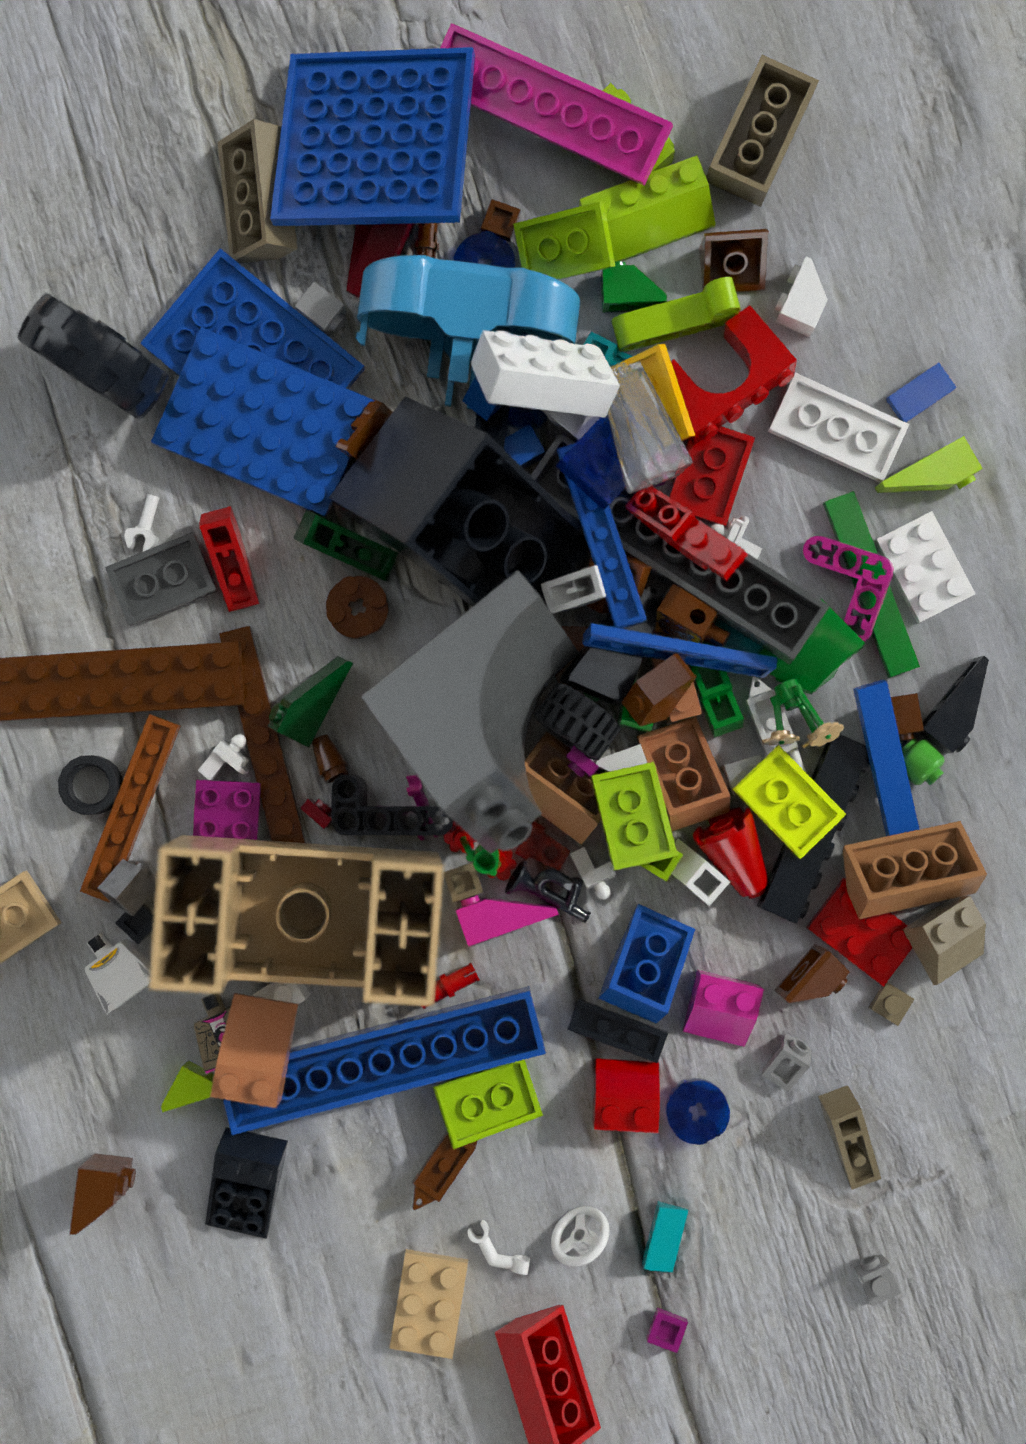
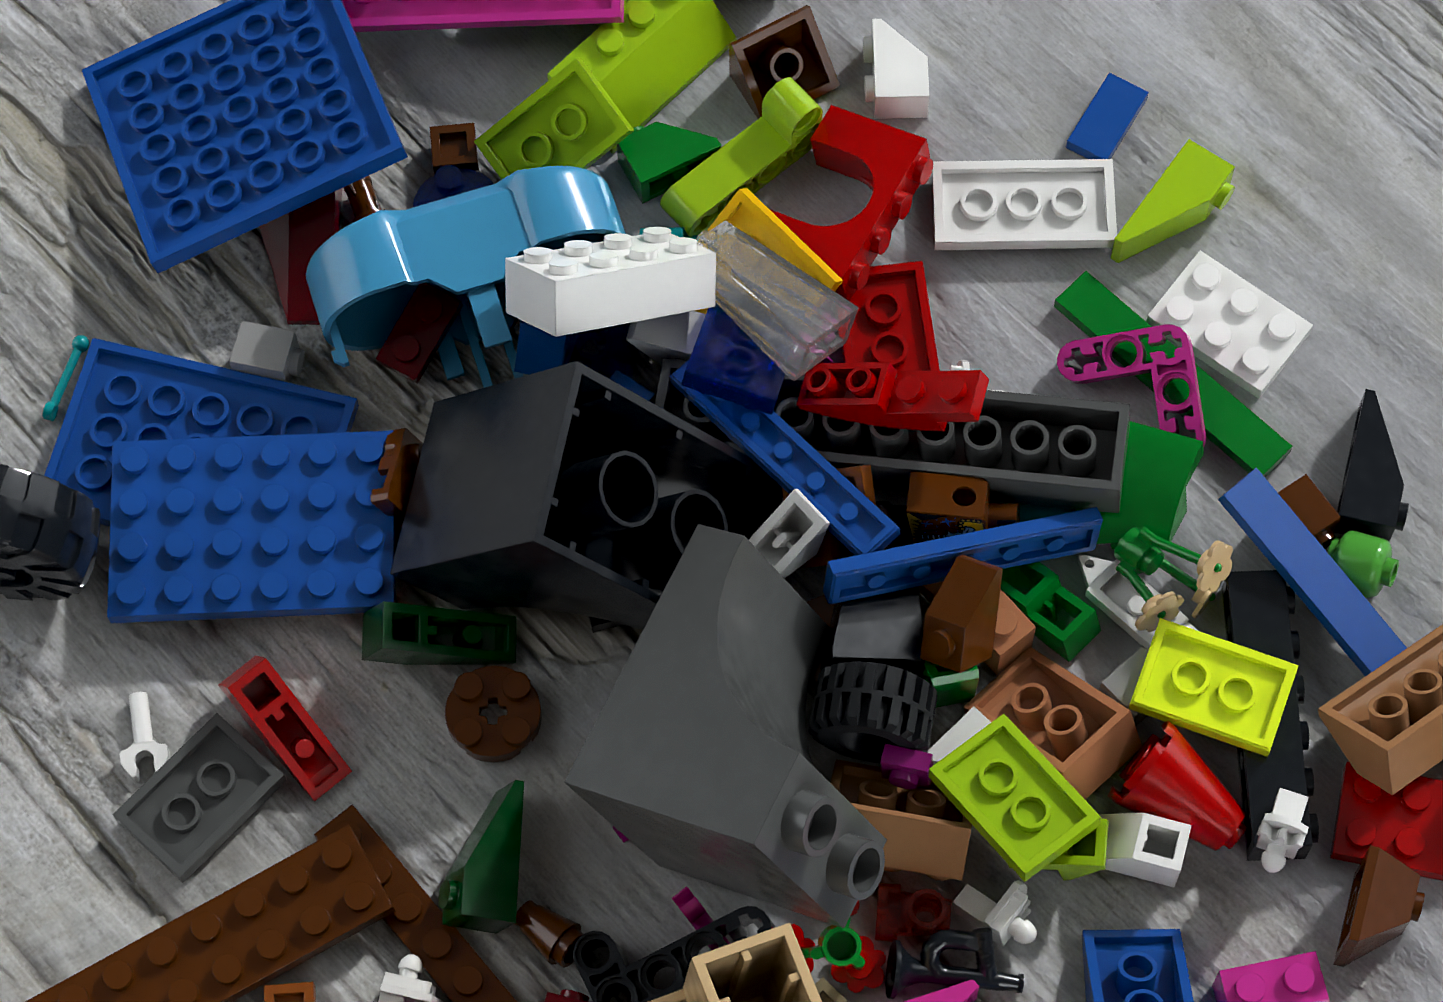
camera: 25 degrees left, 20 degrees down
dark tan slope [218,119,297,263] -> none
none -> teal hinge [42,335,90,421]
none -> dark red plate [375,283,463,384]
none -> white piece [1256,788,1309,873]

